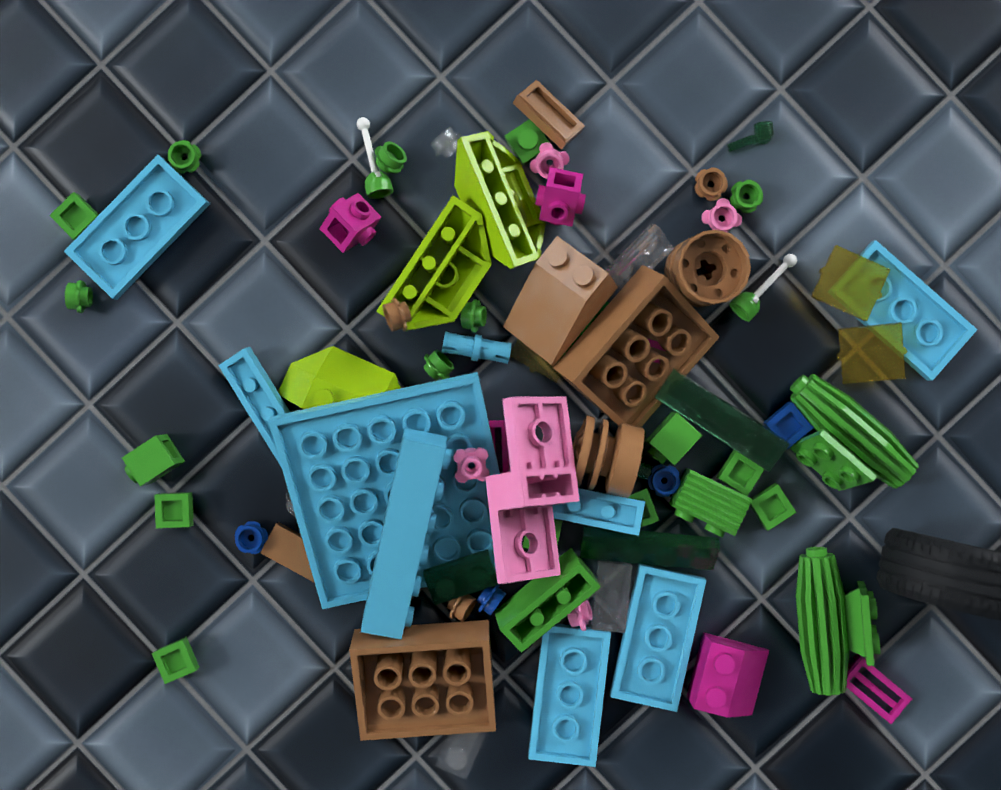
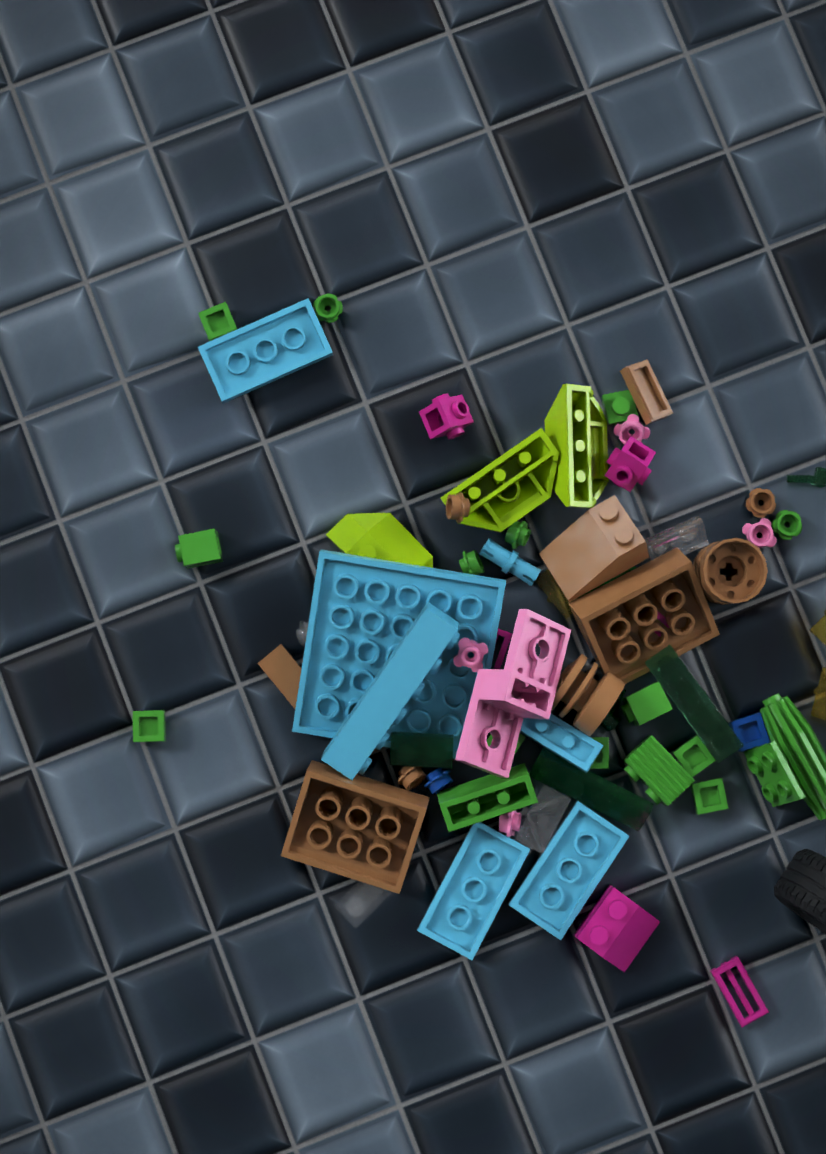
camera: 25 degrees right, 5 degrees down
bright green plate [65,280,93,313] -> none
bright green plate [154,492,194,528] -> none
medium azure plate [218,347,290,468] -> none
blue plate [235,521,268,554] -> none
hinge [357,117,394,199] -> none
bright green plate [374,141,407,174] -> none
clear plate [431,127,461,159] -> none
blue plate [648,464,681,497] -> none
hinge [730,254,797,322] -> none
bright green plate [796,547,880,696] -> none

